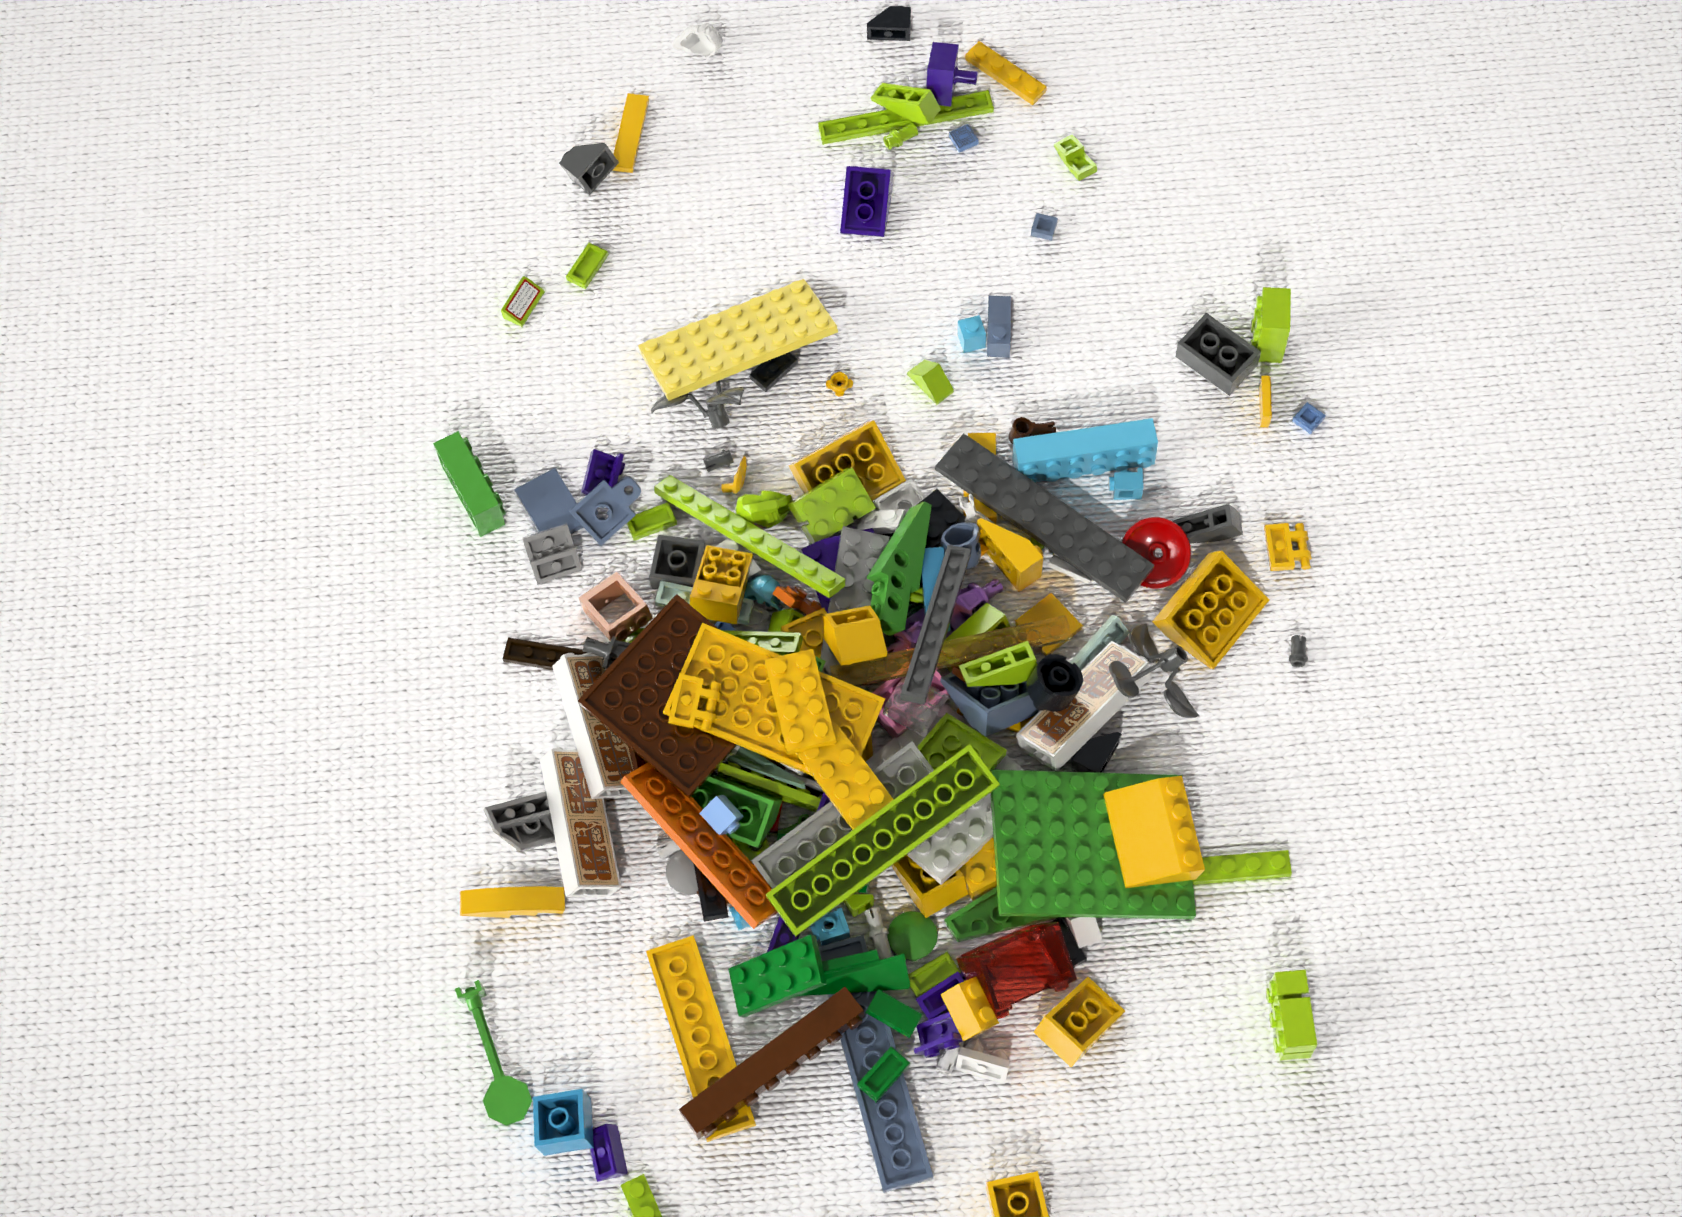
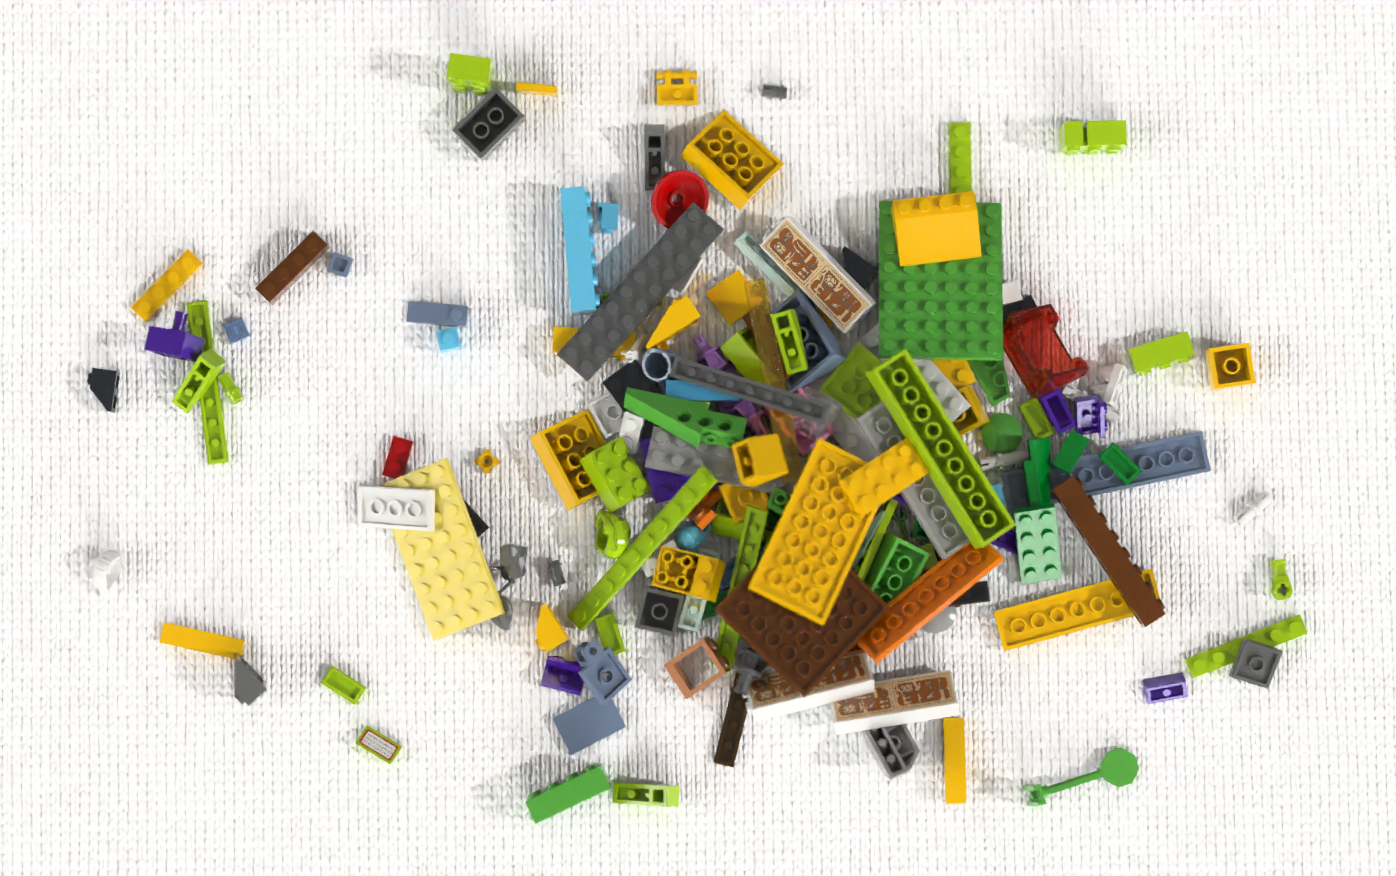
camera: 95 degrees left, 20 degrees up
light grey slope [522,523,582,585] -> none
dark azure brick [533,1089,594,1156] -> none
yellow plate [668,673,721,732] -> none
light blue brick [699,795,744,835] -> none
yellow bar [721,456,747,494] -> none
yellow plate [765,649,836,754] -> none
dark purple slope [840,166,894,237] -> none
lime slope [907,359,954,405] -> none
yellow brick [941,977,999,1041] -> none
reddish brown pin [1008,417,1056,444] -> none
black brick [1026,654,1083,712] -> none
yellow slope [1034,977,1125,1067] -> none
lime slope [1054,134,1097,181] -> none
dark grey plant [1109,623,1200,718] -> none
medium blue tile [1292,402,1326,435] -> none
none -> reddish brown brick [255,231,330,305]
none -> white tile [358,485,435,532]
none -> red plate [382,436,414,479]
none -> yellow slope [534,603,570,652]
none -> lime slope [613,782,680,807]
none -> lime brick [1126,331,1195,376]

